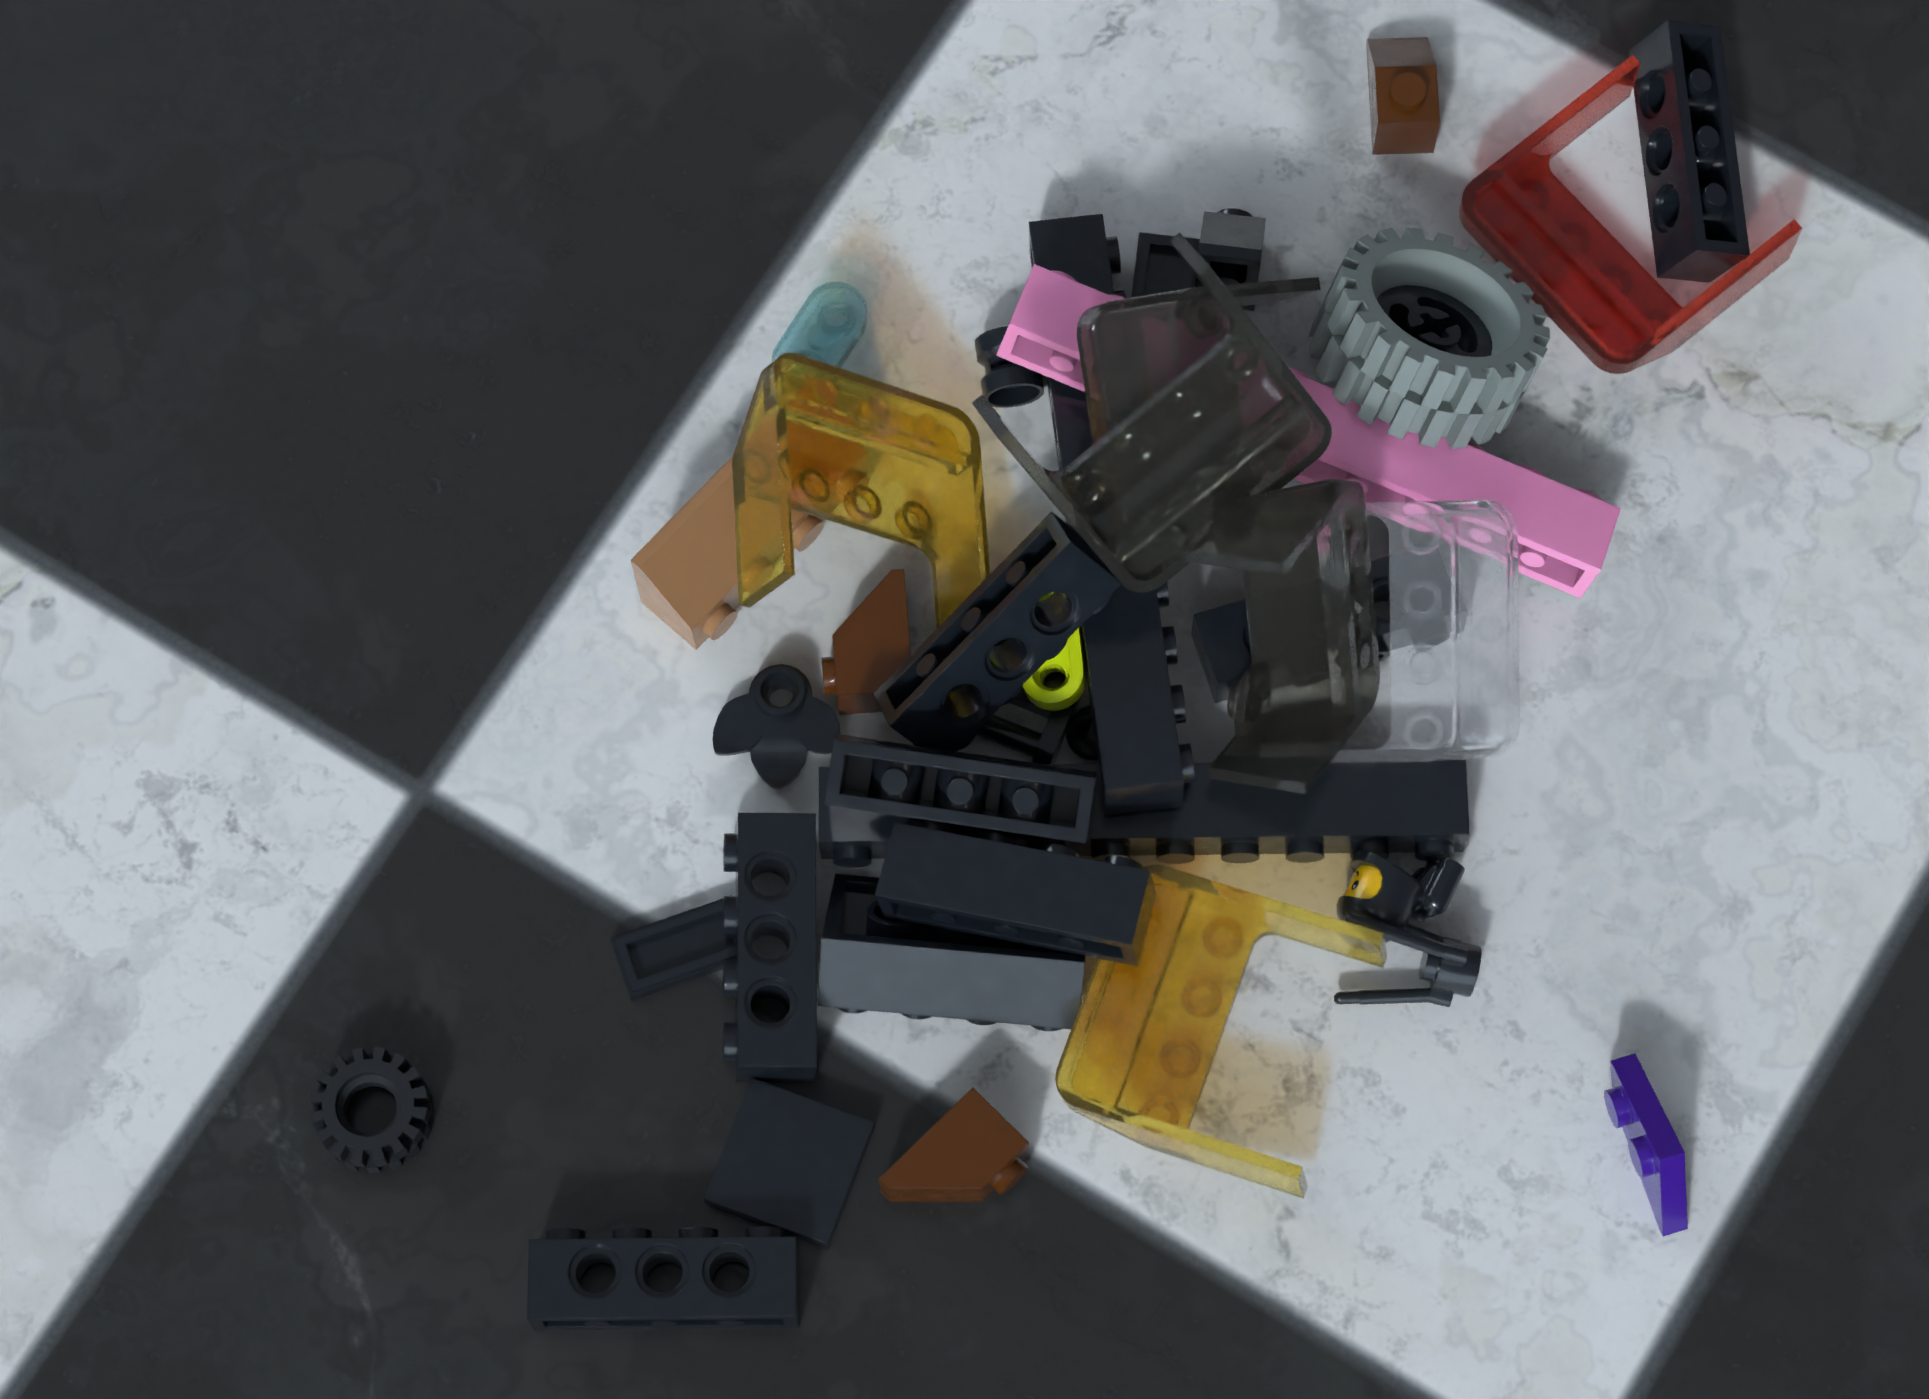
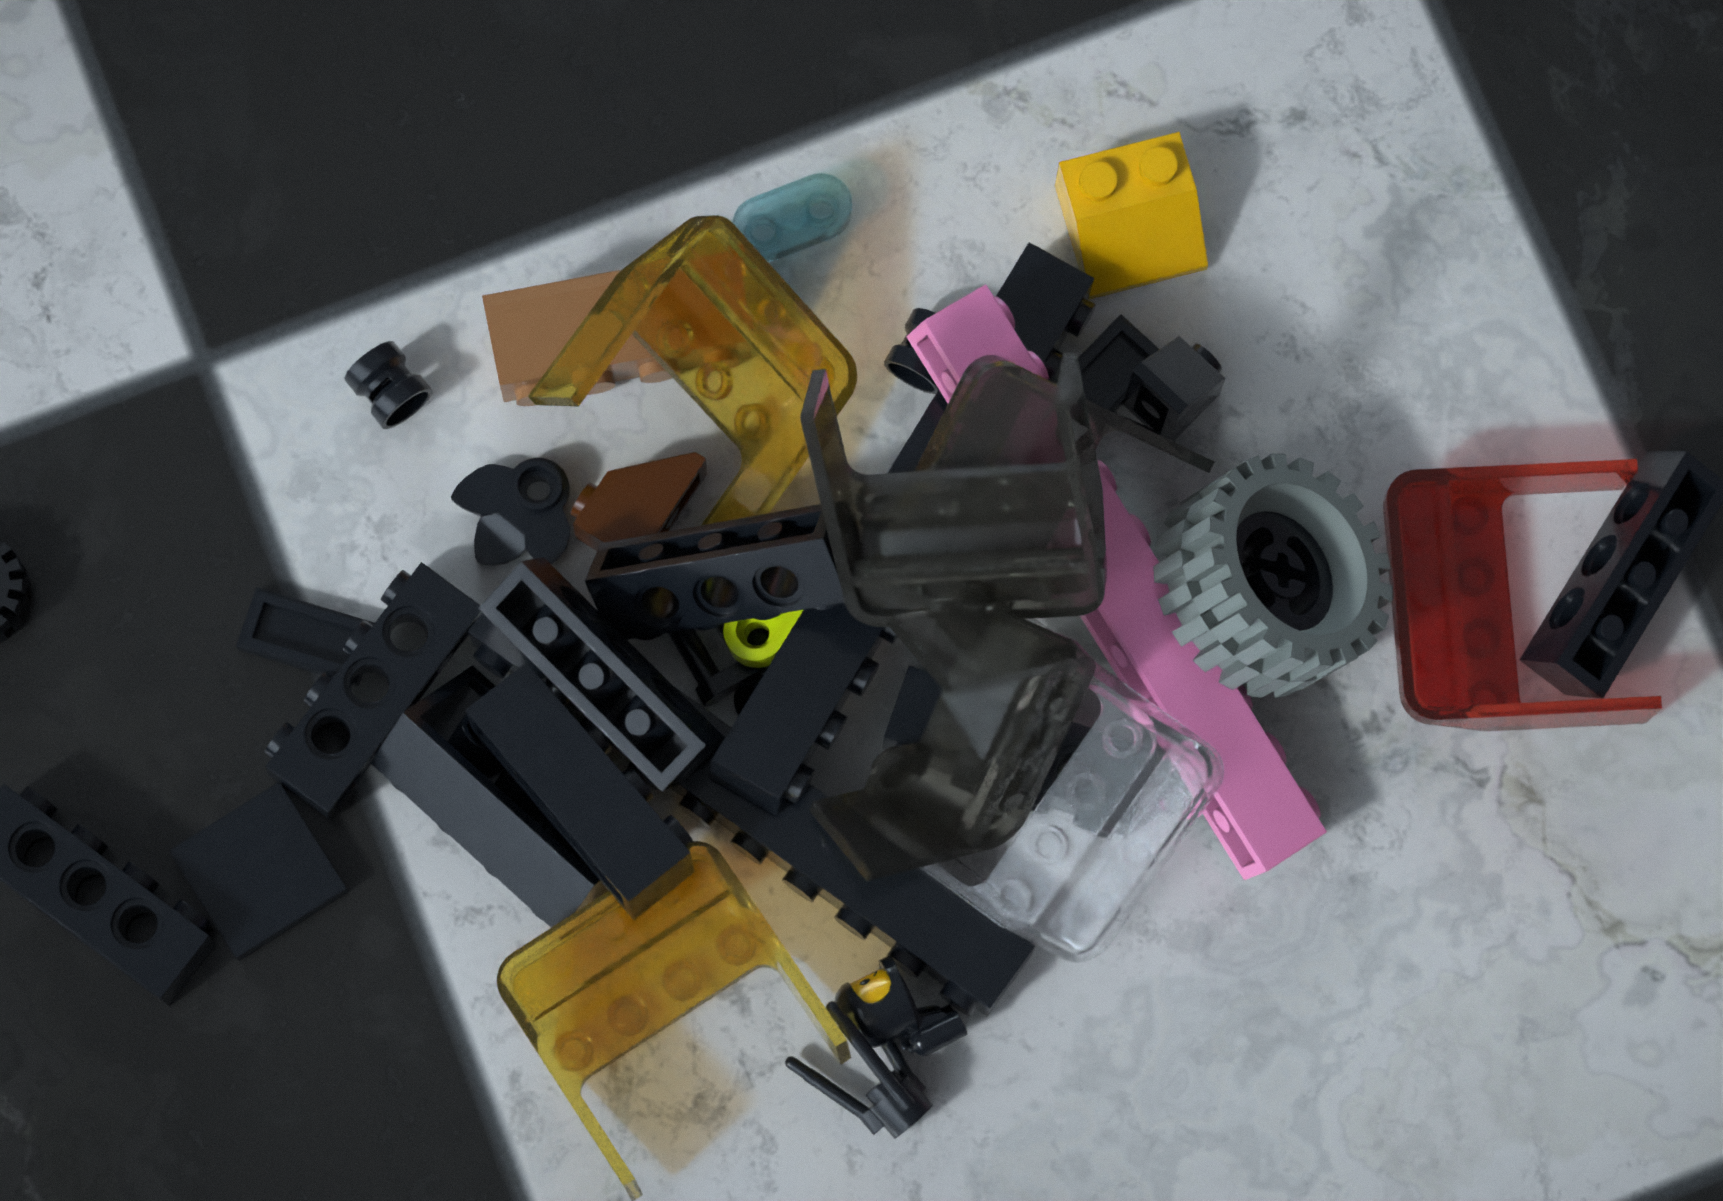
camera: 30 degrees right, 5 degrees up
reddish brown slope [878,1087,1029,1202] -> none
reddish brown slope [1366,37,1440,155] -> none
none -> black wheel [344,341,433,429]
none -> yellow slope [1054,132,1208,300]

